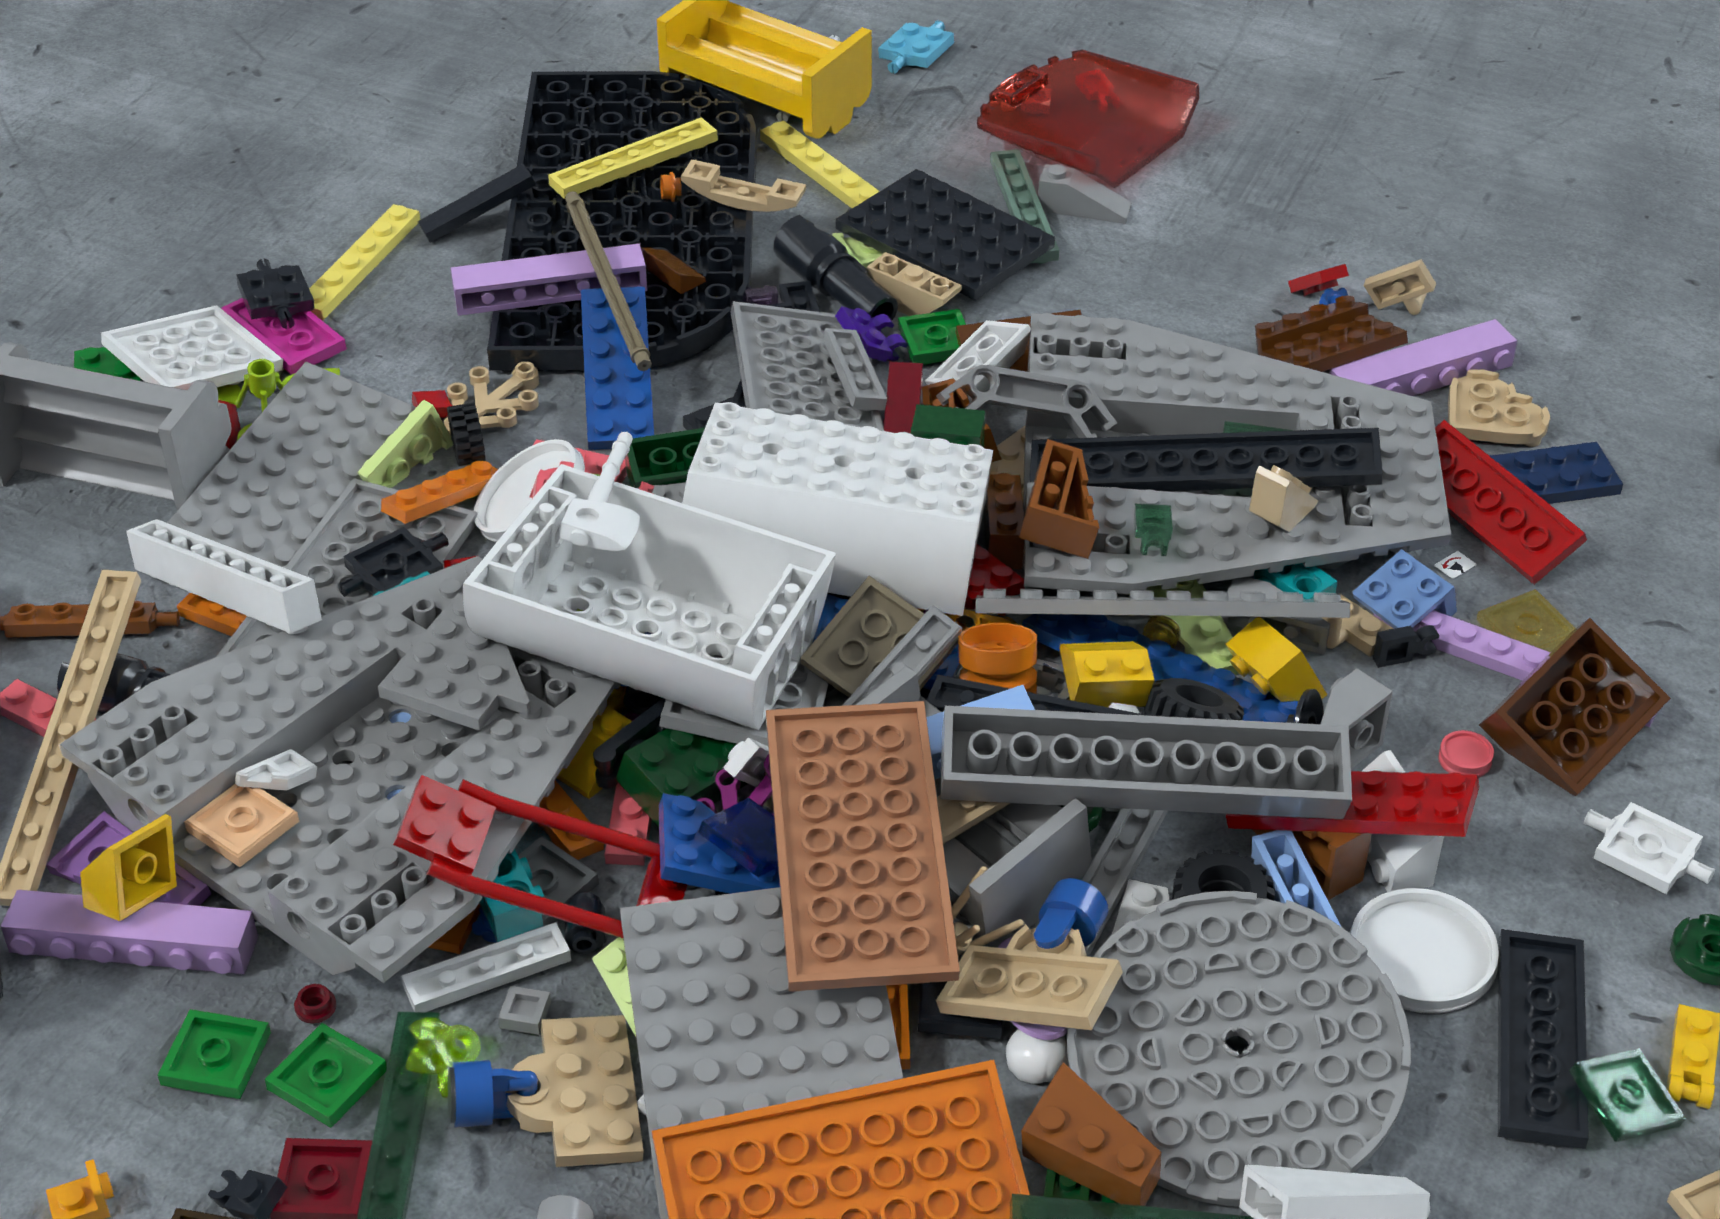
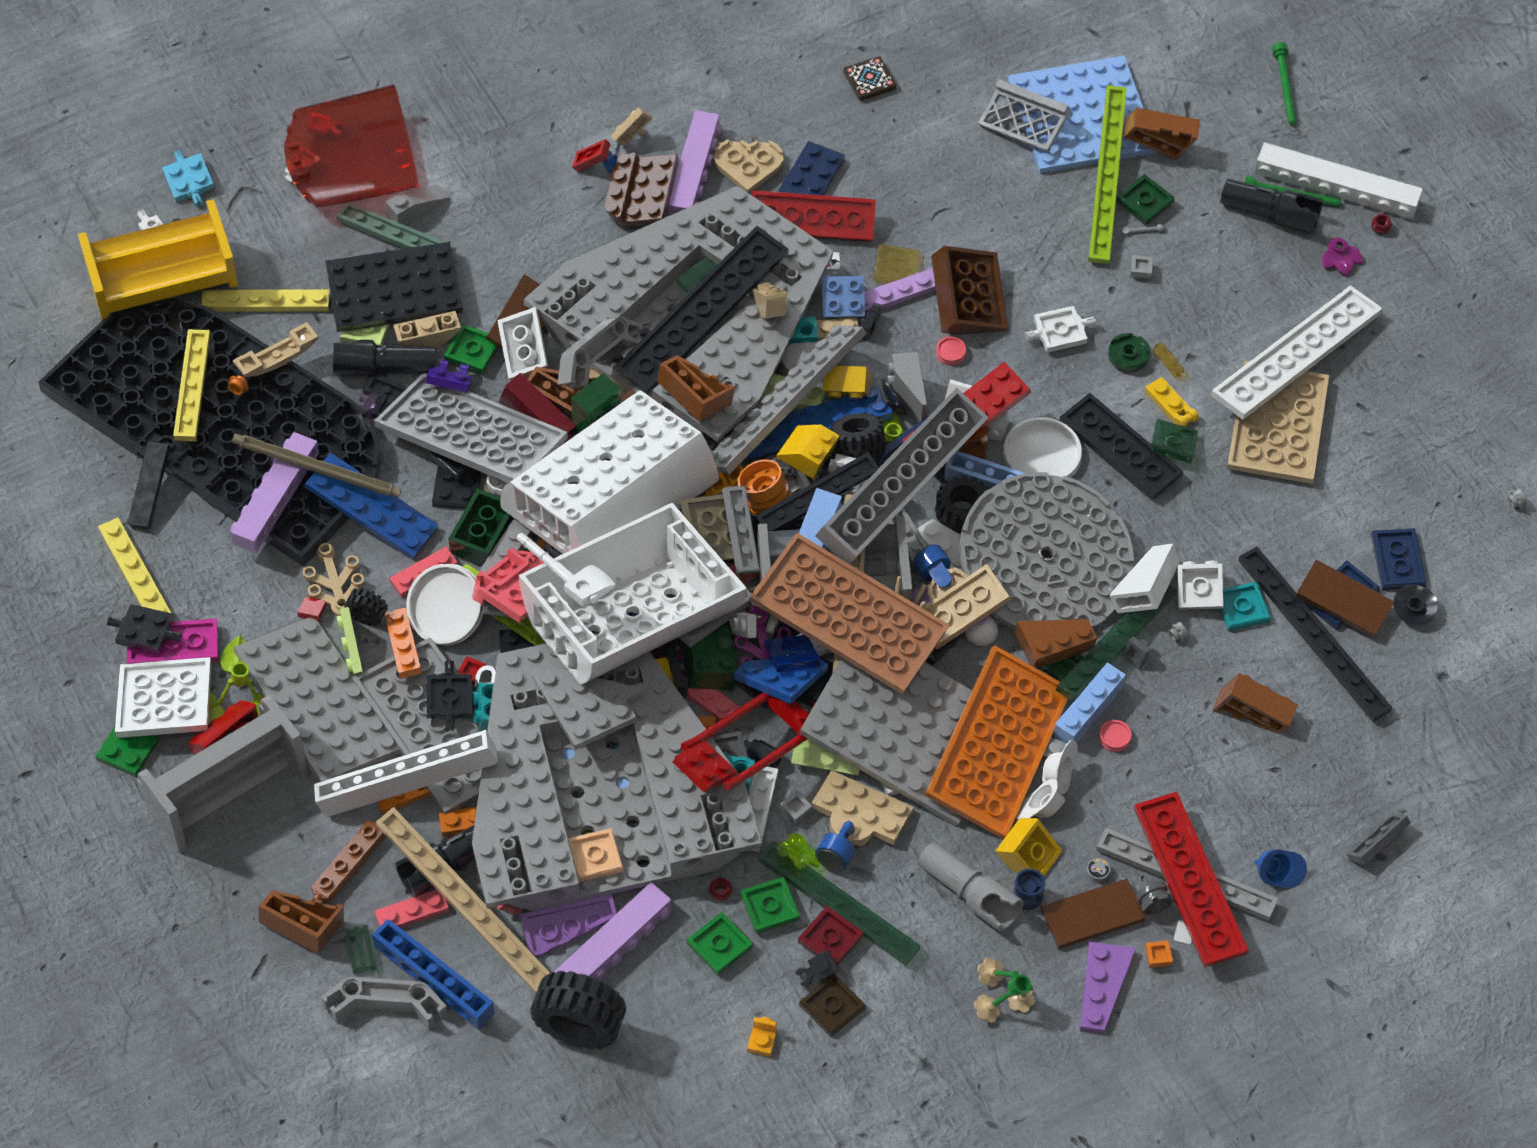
camera: 55 degrees left, 15 degrees up
yellow slope [80,814,177,921] -> none
white tile [235,749,317,791] -> none
reddish brown slope [641,248,706,294] -> none
light grey plate [823,328,887,412] -> none
clear green plate [1134,503,1173,556] -> none

